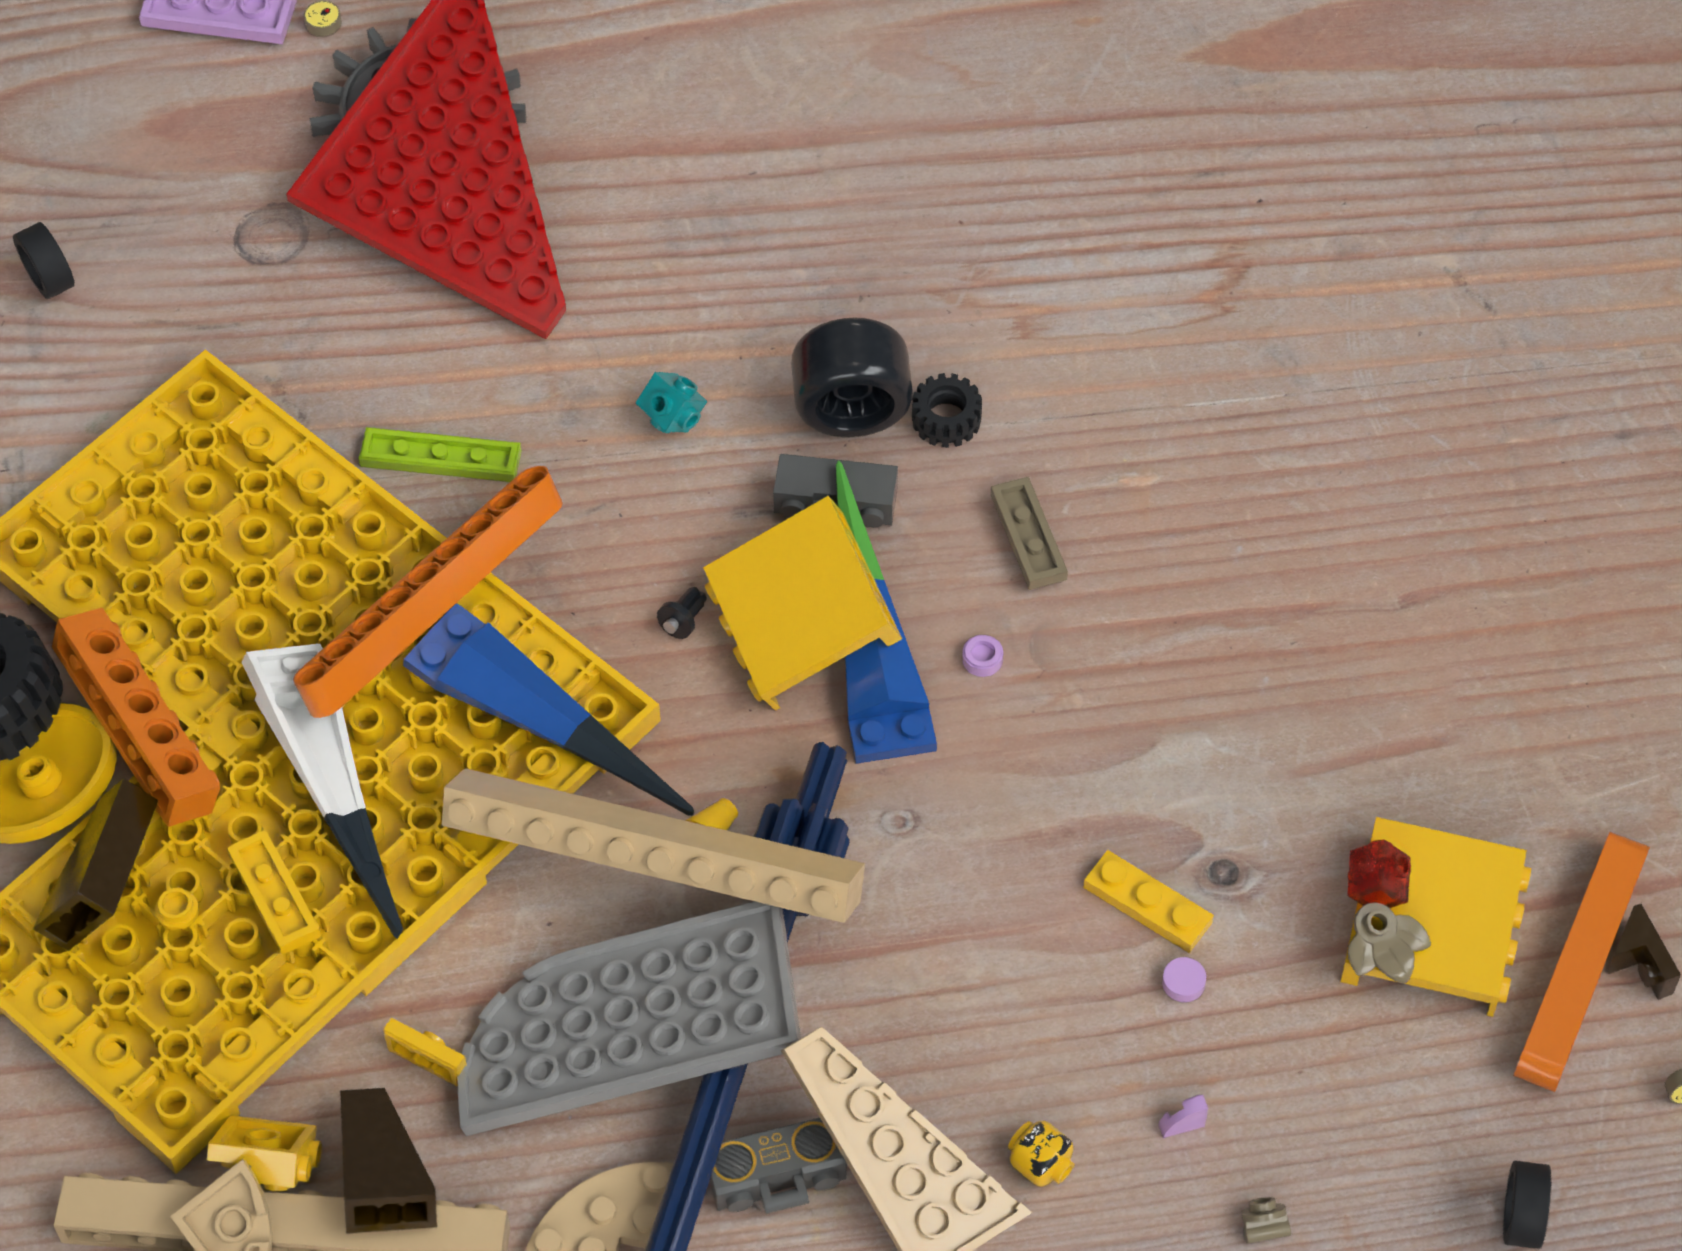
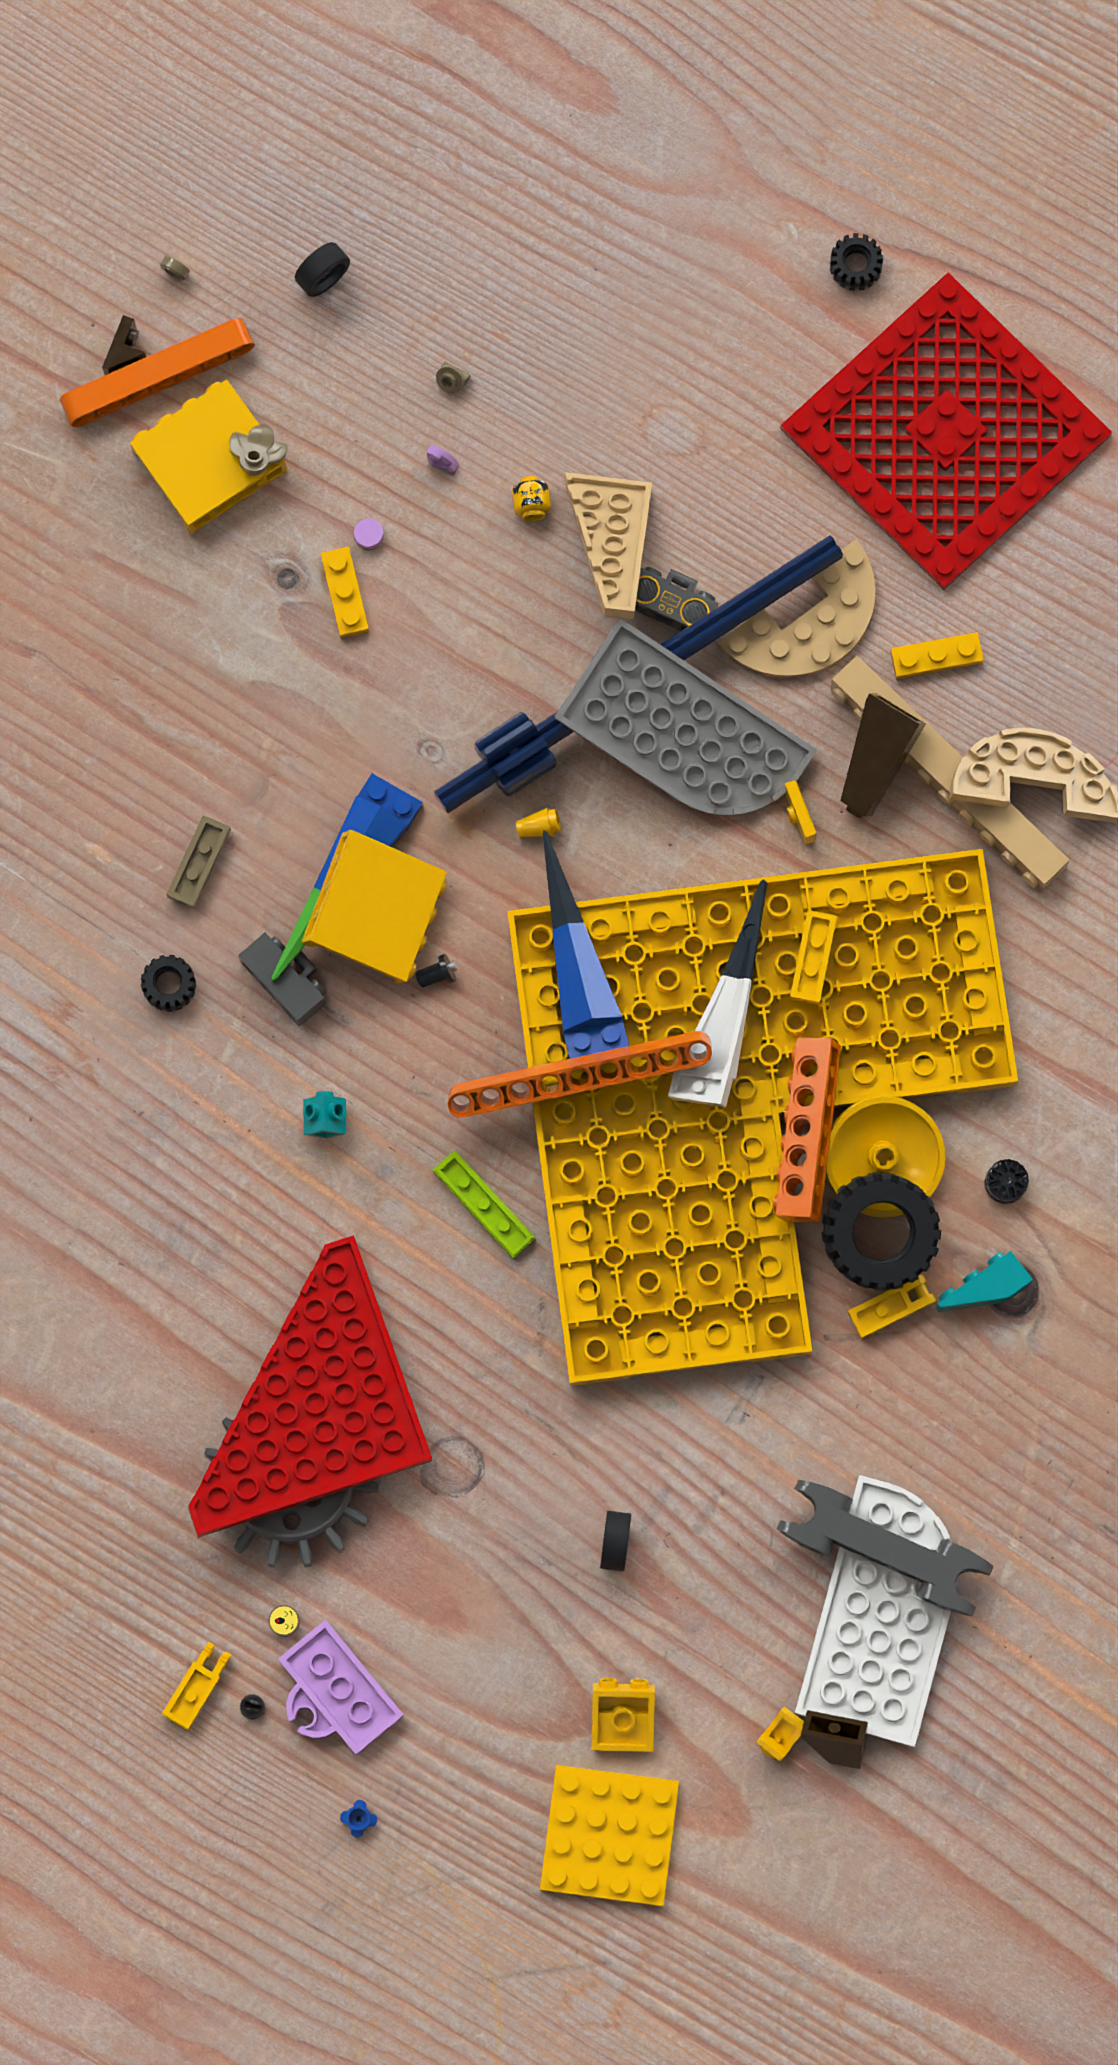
camera: 135 degrees left, 20 degrees up
dark brown slope [33,778,159,951] -> none
yellow plate [155,888,199,930] -> none
yellow plate [207,1116,322,1191] -> none
tan brick [442,768,865,923] -> none
black wheel [791,317,913,437] -> none
lavender tile [962,635,1003,677] -> none
clear red brick [1347,839,1411,908] -> none

